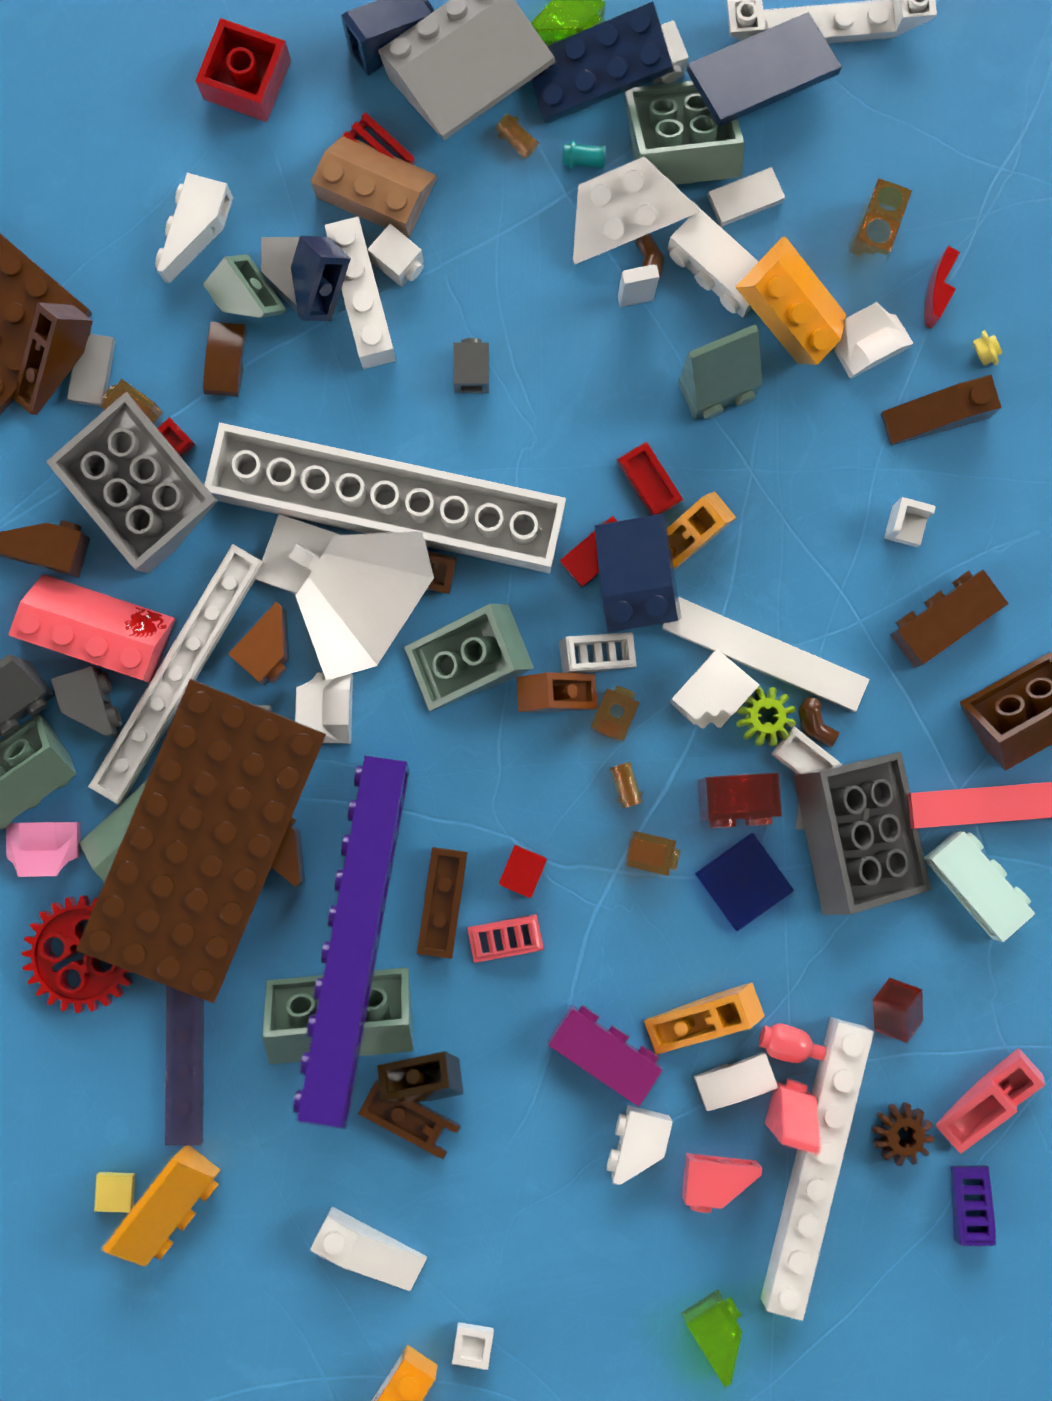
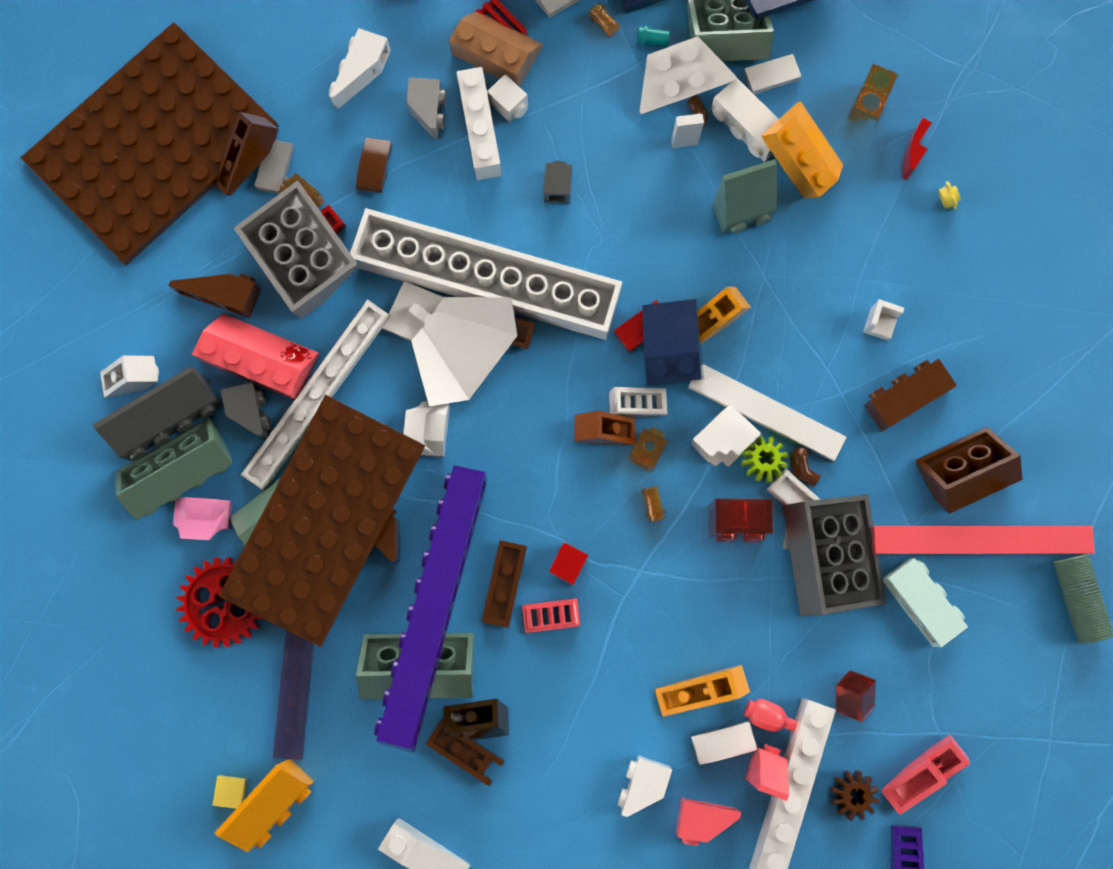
camera: 10 degrees right, 5 degrees down
sand green slope [203,254,287,318] -> none
dark orange slope [228,602,289,685] -> none
dark blue slope [291,236,351,321] -> none
sand green slope [404,604,534,711] -> none
magenta brick [548,1005,663,1107] -> none
red tile [617,441,683,516] -> none
clear orange brick [624,831,680,876] -> none
clear blue tile [694,832,794,932] -> none
white slope [834,302,914,379] -> none
reddish brown slope [881,375,1002,446] -> none

